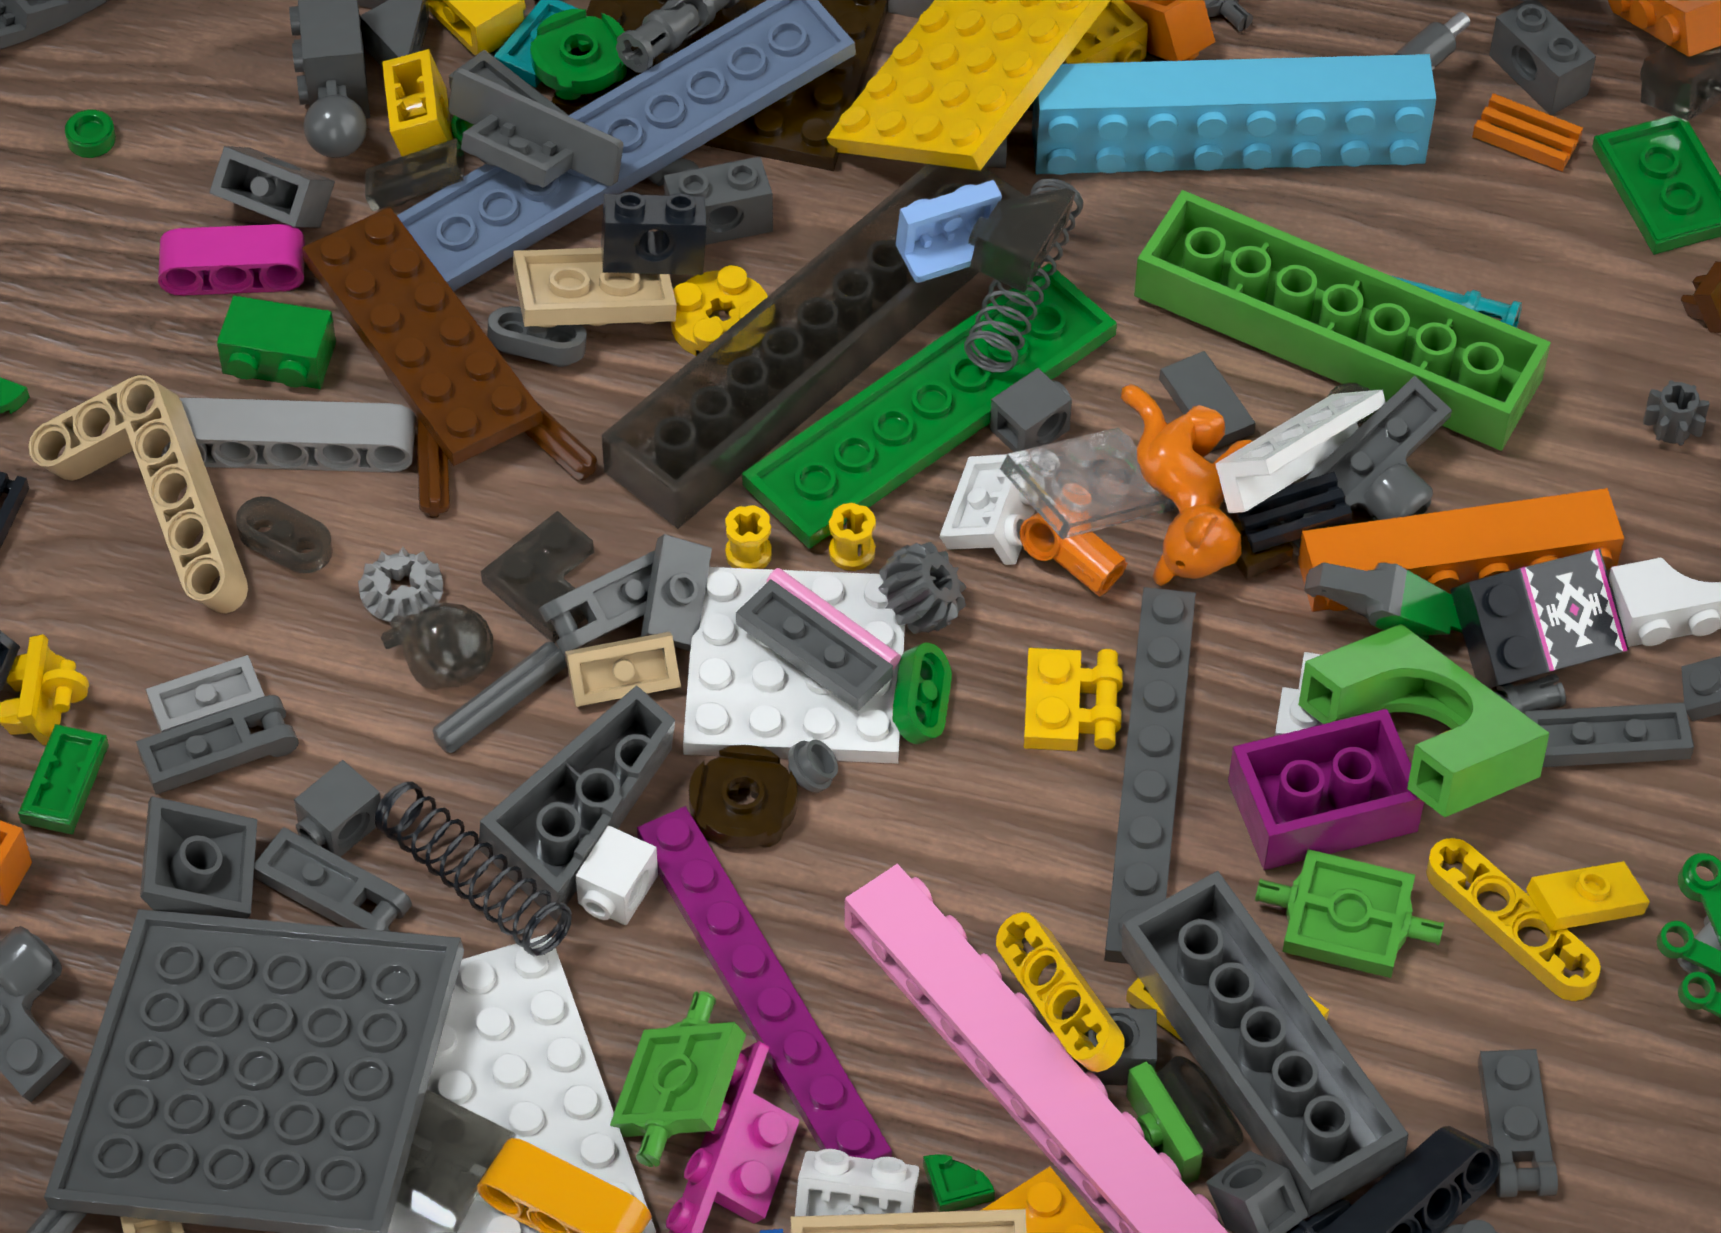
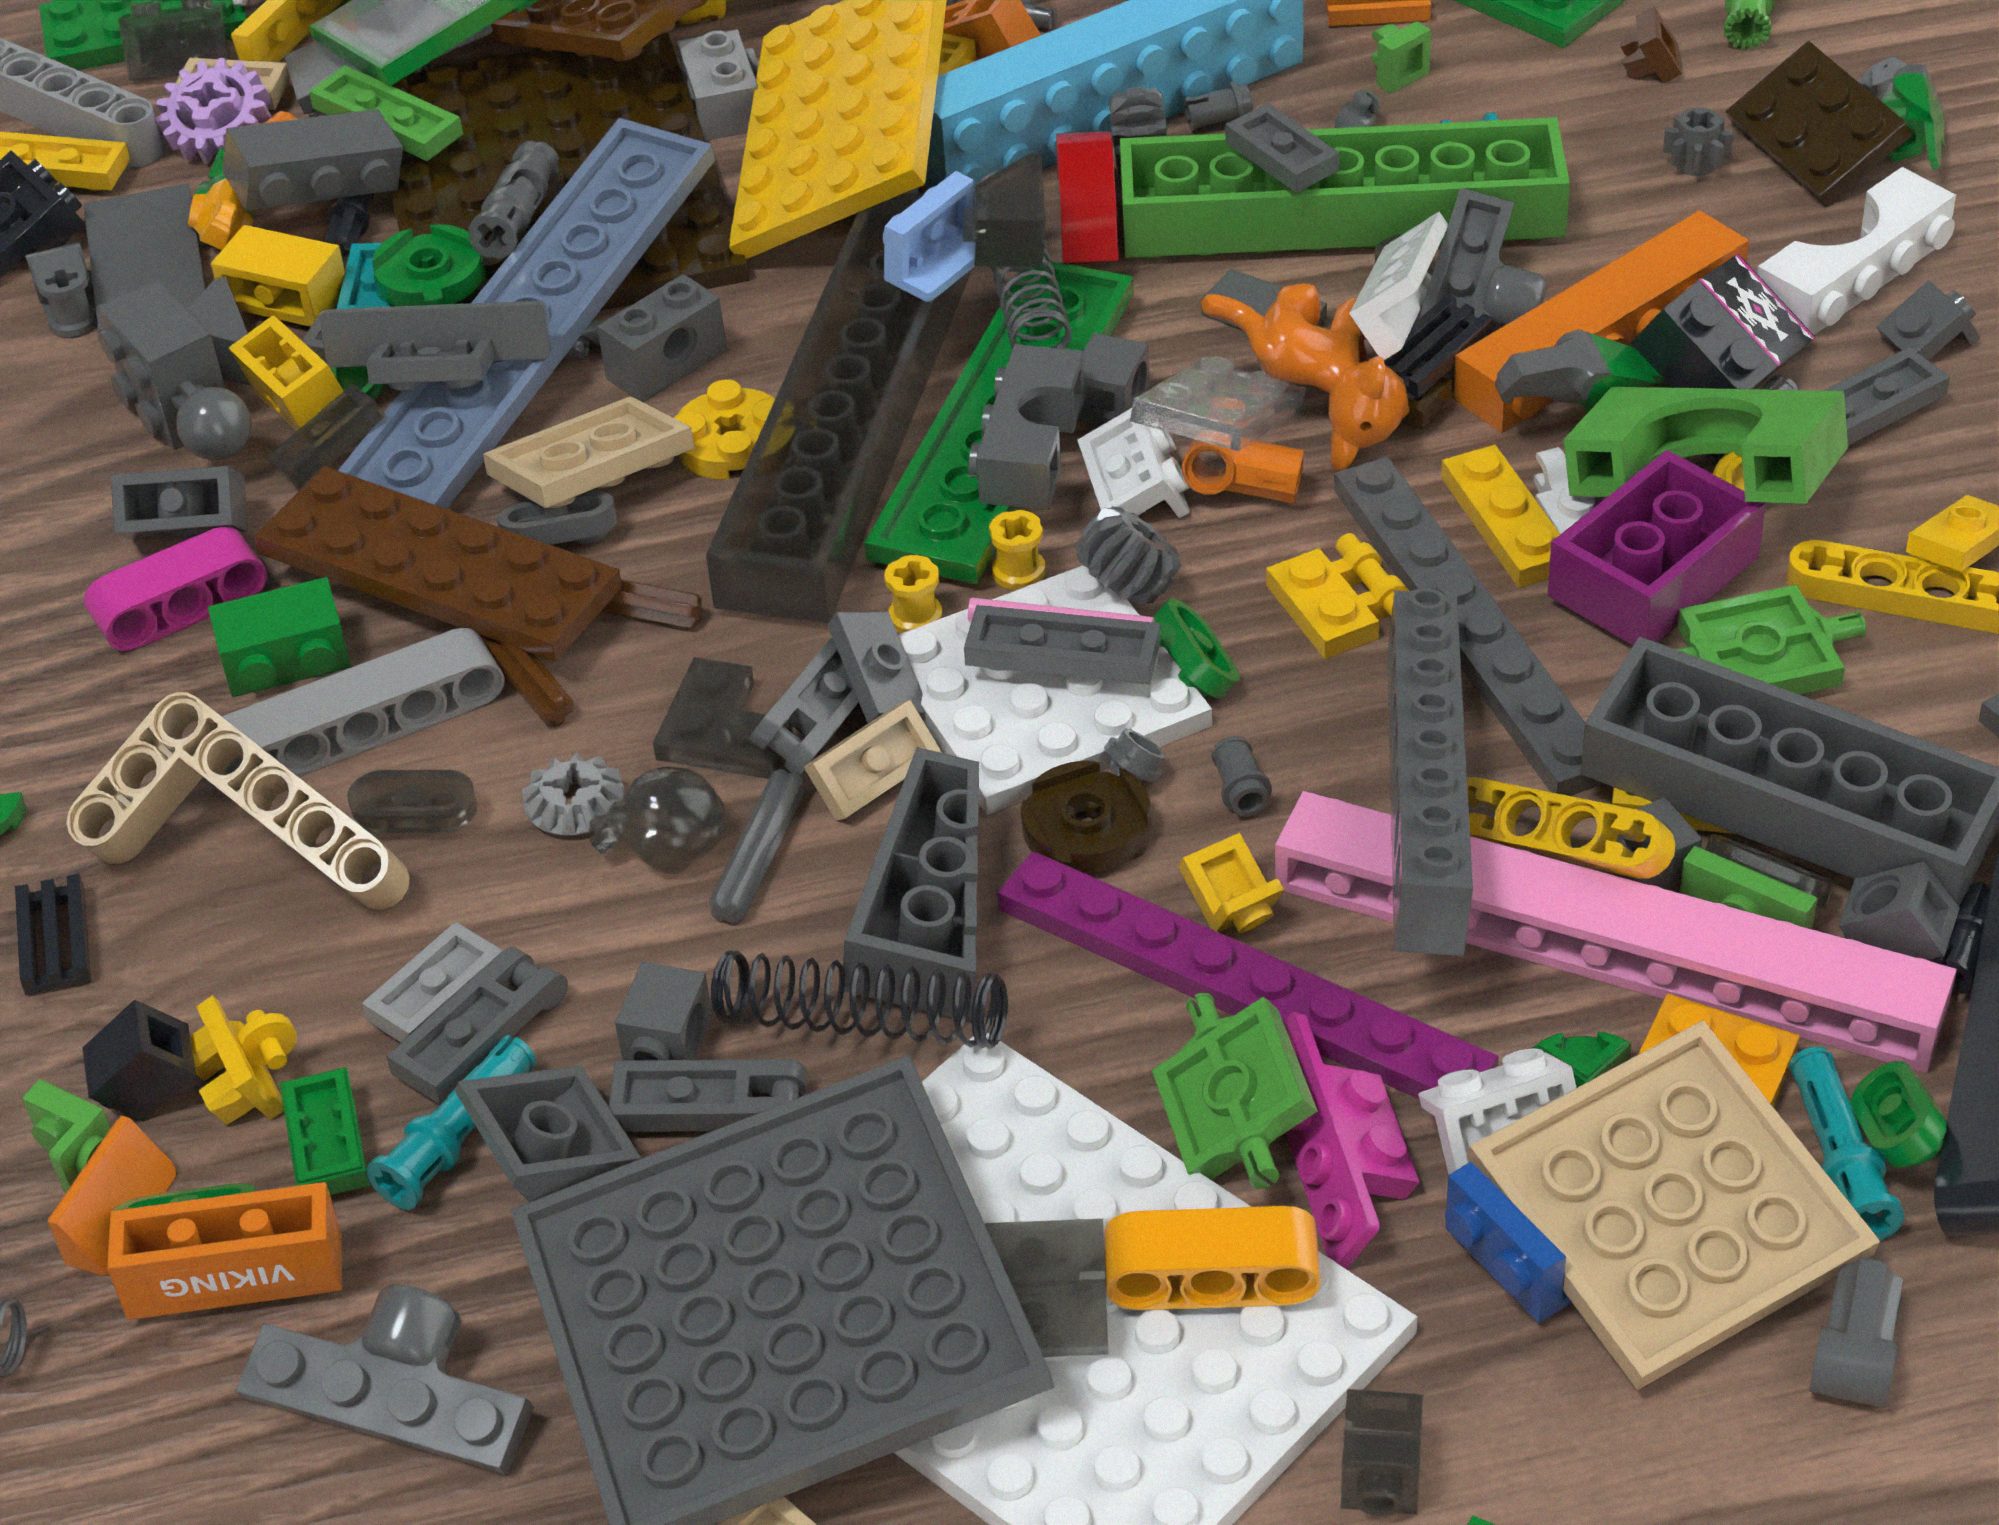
camera: 25 degrees left, 10 degrees down
white brick [576,825,658,925] -> none
black brick [601,192,707,275] -> none
none -> teal pin [366,1035,537,1210]
none -> dark grey arch [969,344,1085,510]
none -> red arch [1056,131,1118,264]
none -> dark grey gear [1109,87,1167,175]
none -> yellow bracket [1178,832,1285,933]
none -> dark grey pin [1183,81,1253,131]
none -> dark grey pin [1211,736,1272,817]
none -> dark grey plate [1225,103,1339,193]
none -> dark grey arm [1334,90,1380,128]
none -> bright green tile [1371,21,1431,94]
none -> dark grey brick [1387,588,1473,956]
none -> yellow plate [1441,444,1560,588]

